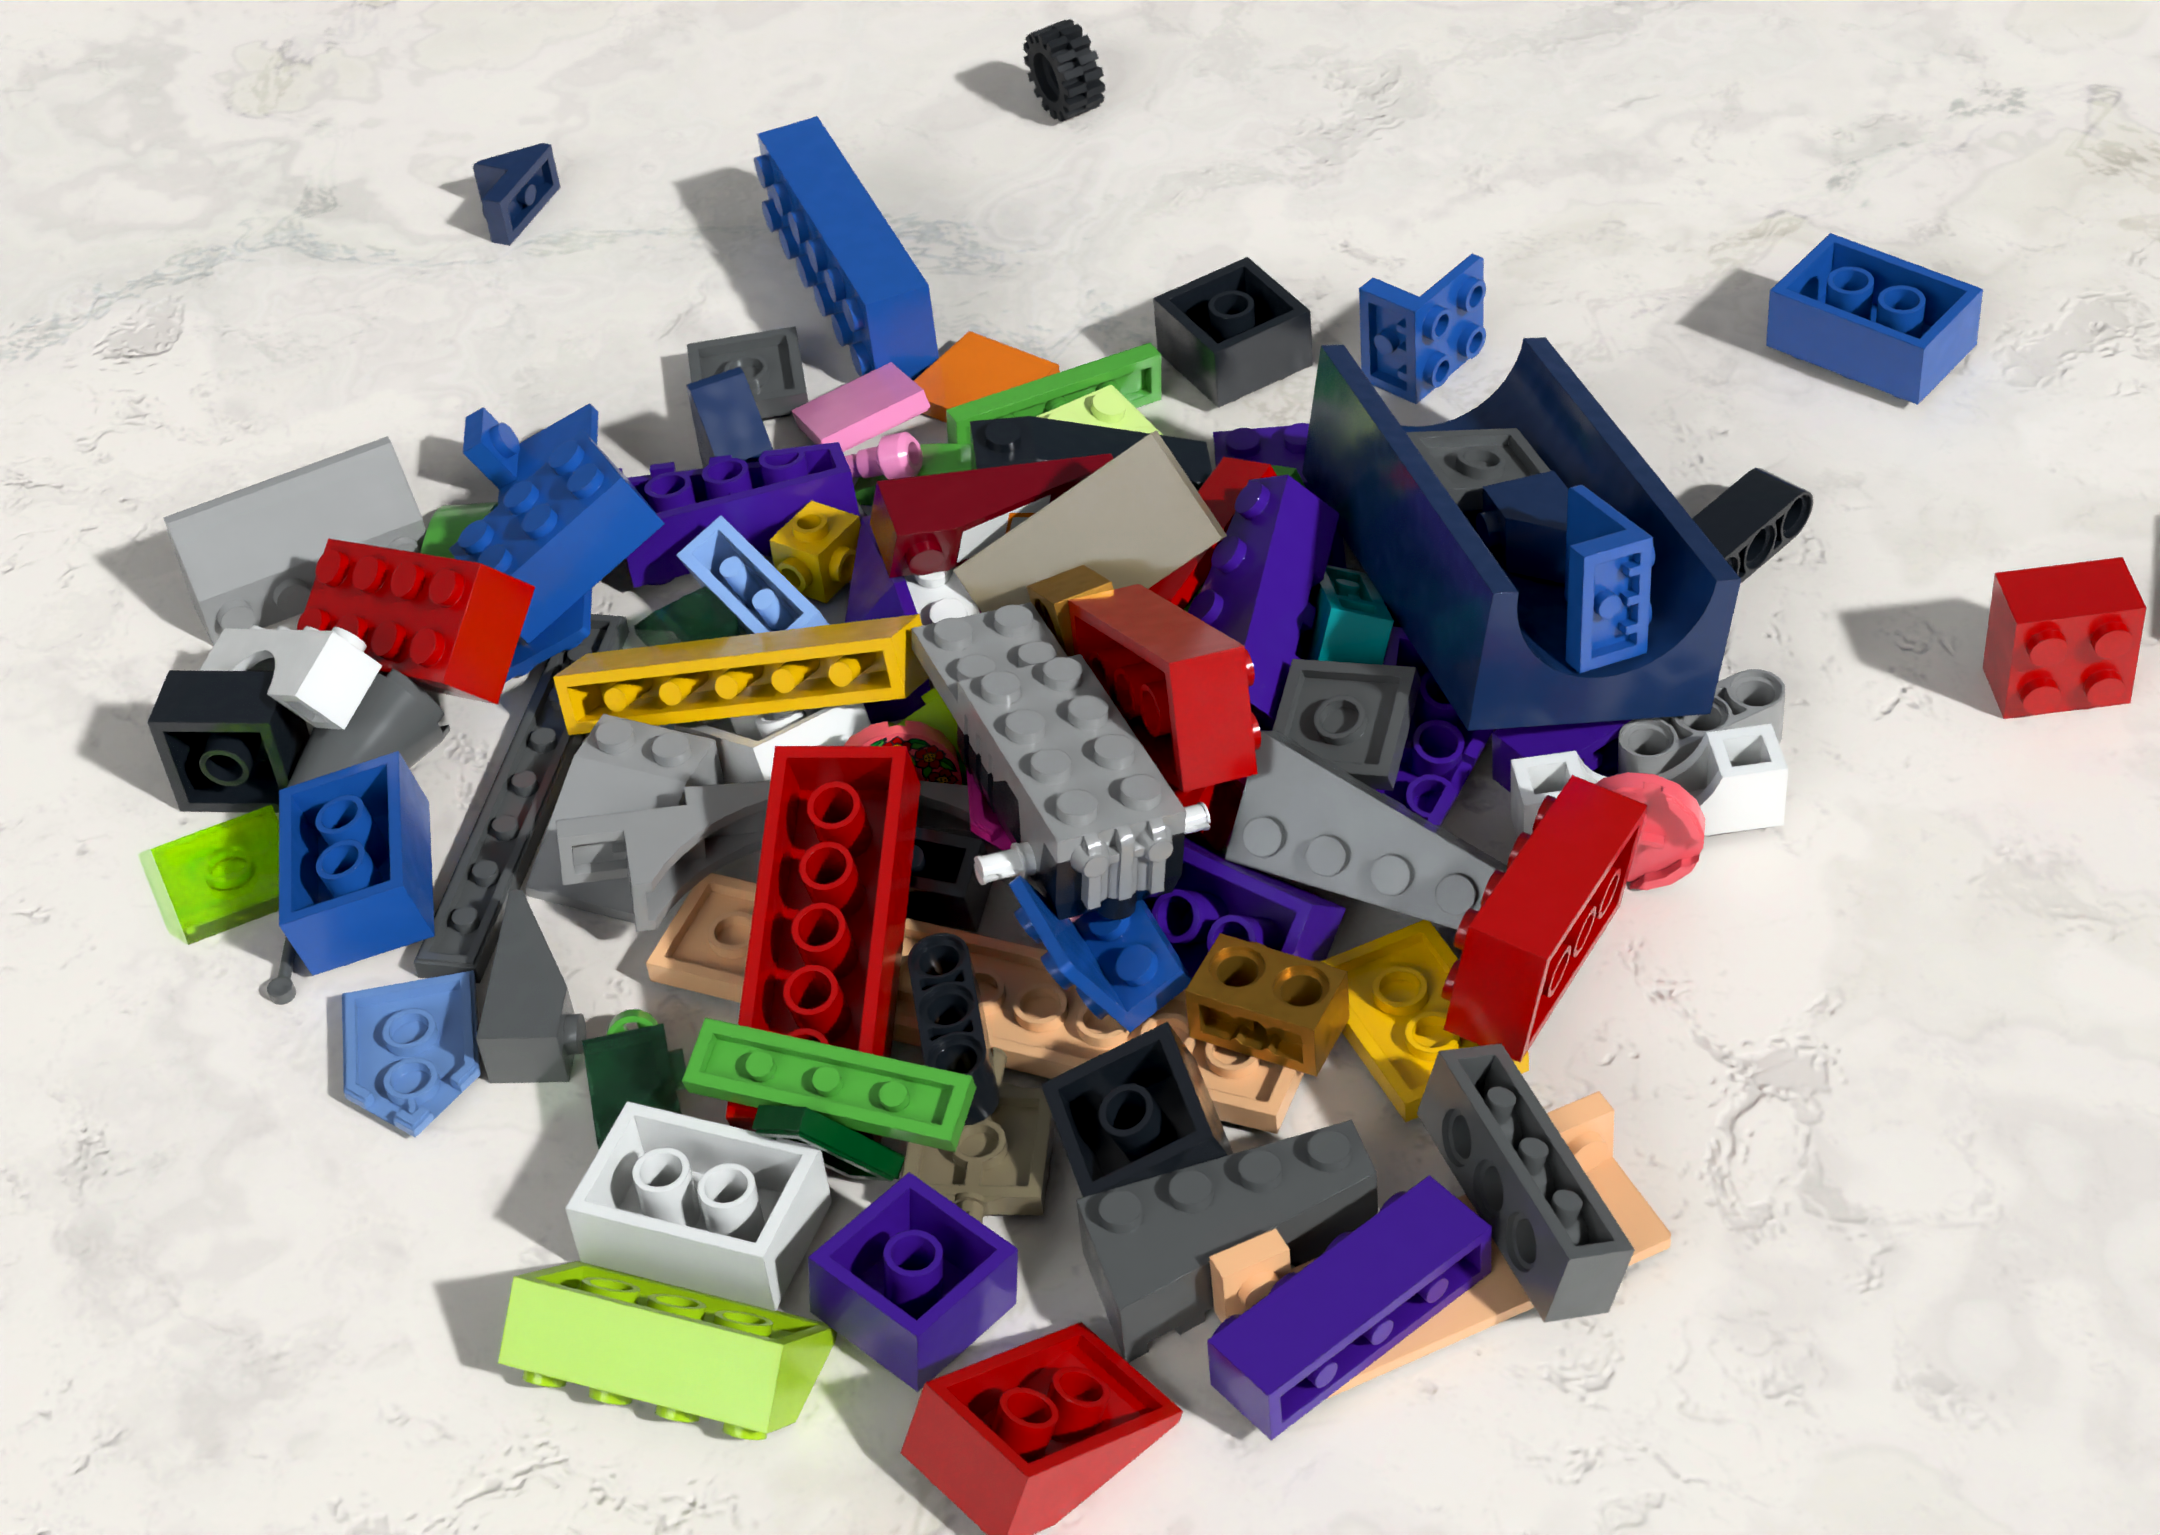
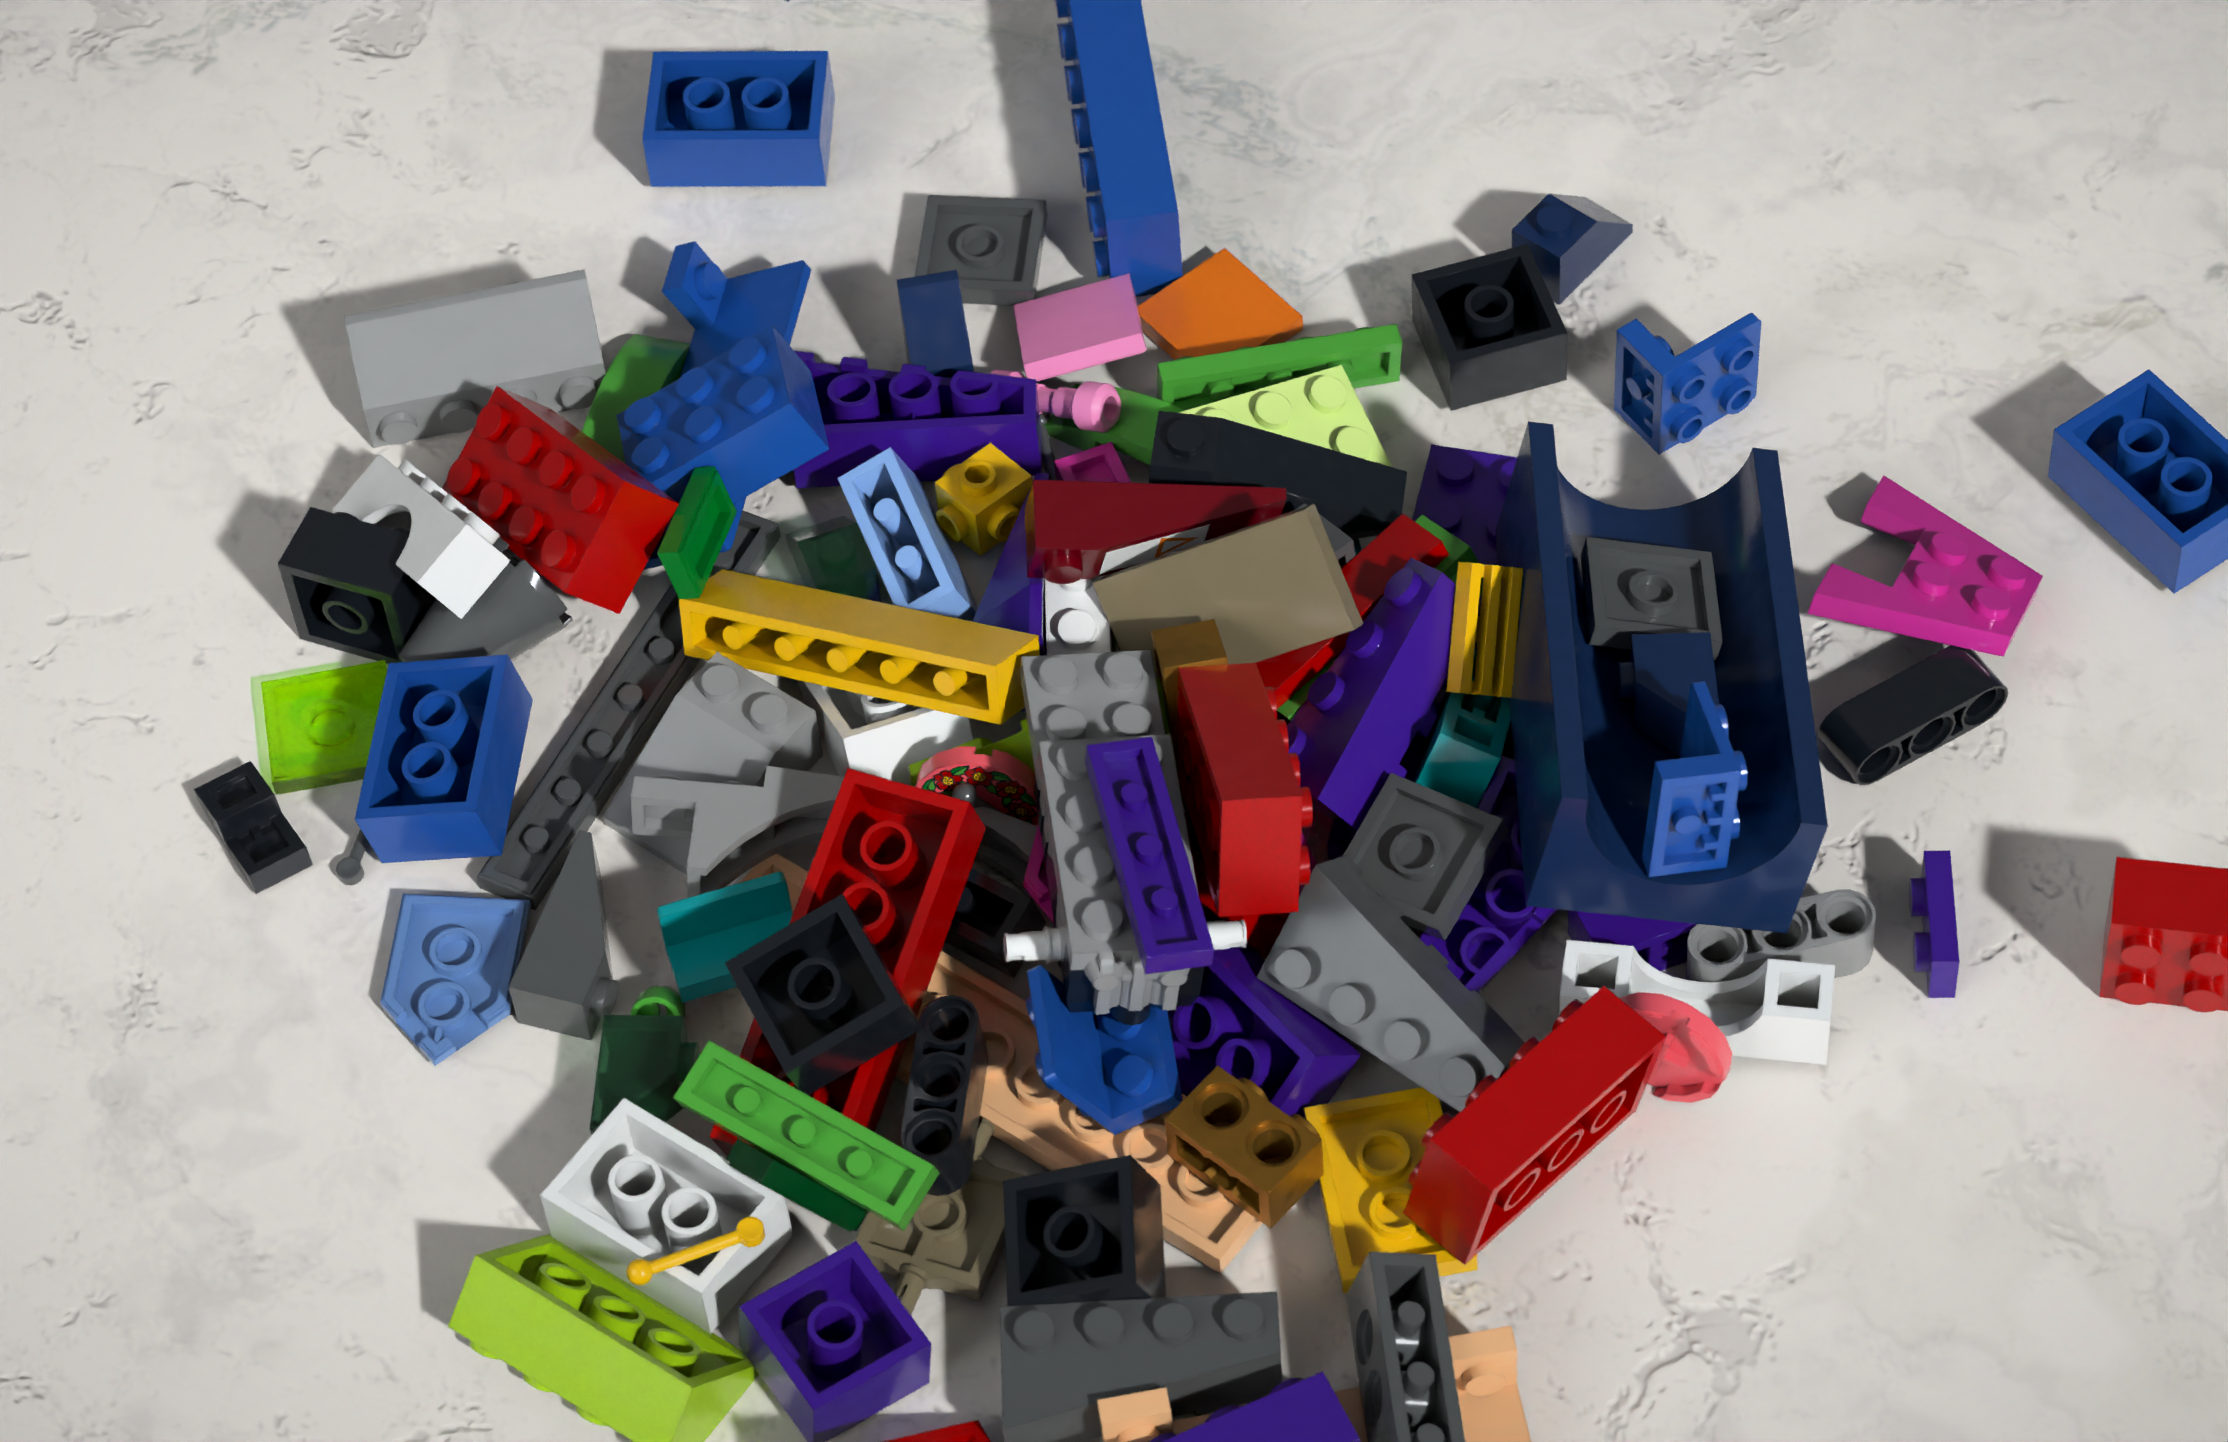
camera: 15 degrees right, 10 degrees up
none -> black slope [194,761,313,894]
none -> yellow hinge [626,1217,765,1286]
none -> blue brick [642,51,835,187]
none -> teal panel [656,872,793,1003]
none -> green tile [657,466,737,599]
none -> black brick [725,894,923,1096]
none -> dark purple plate [1085,737,1214,974]
none -> yellow tile [1446,562,1523,698]
none -> dark blue slope [1512,193,1633,305]
none -> dark pink wing [1807,475,2043,657]
none -> dark purple plate [1909,851,1959,998]

